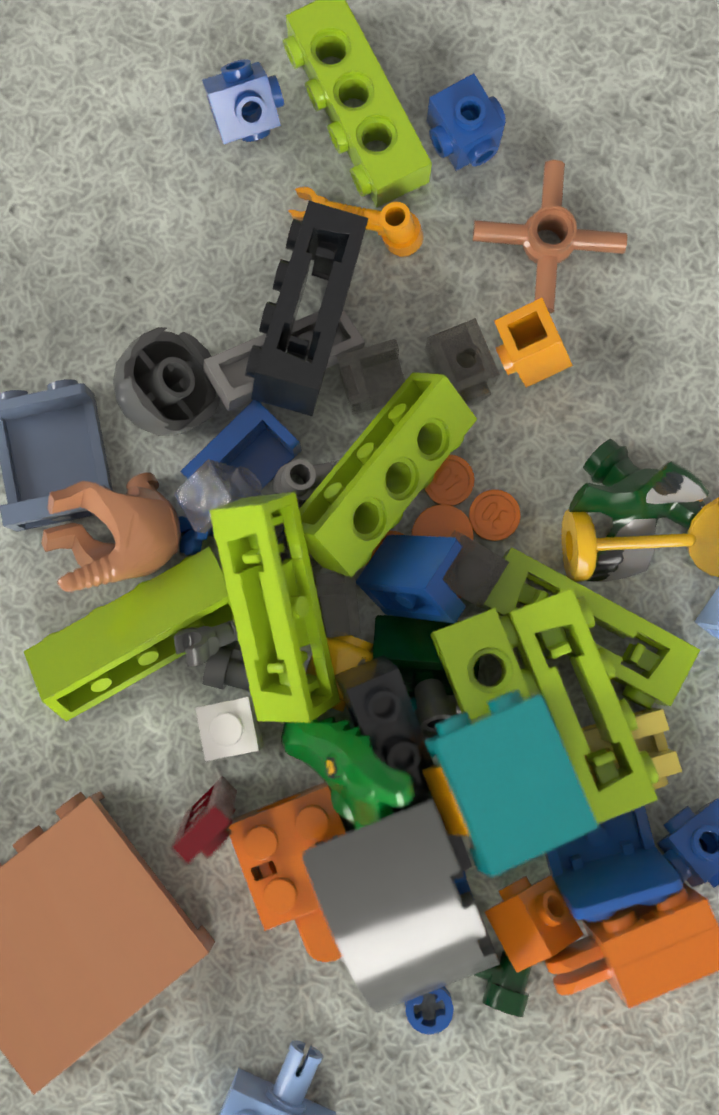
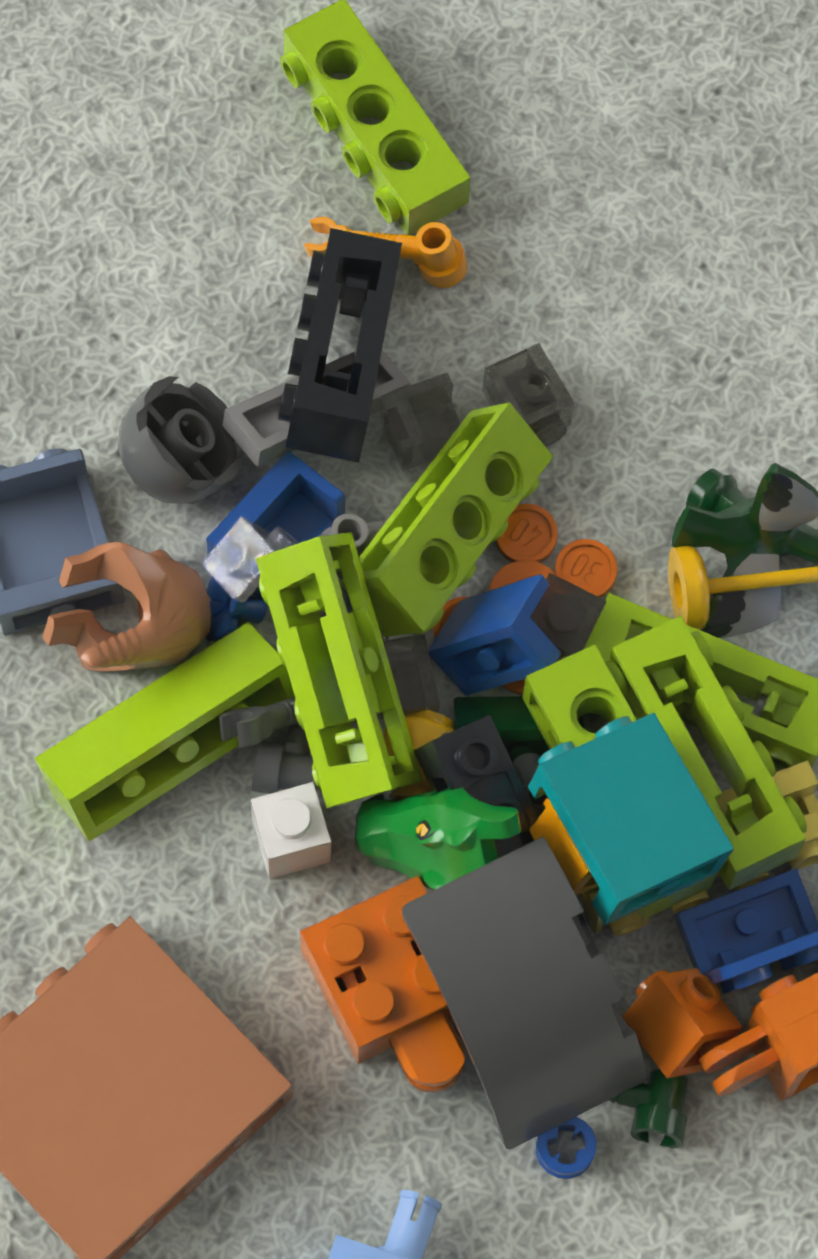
camera: 10 degrees left, 15 degrees down
dark red plate [171,776,237,864] -> none
brick [202,59,284,144] -> none
blue brick [426,73,506,171] -> none
nougat bar [472,160,627,313] -> none
light orange brick [494,297,573,388] -> none

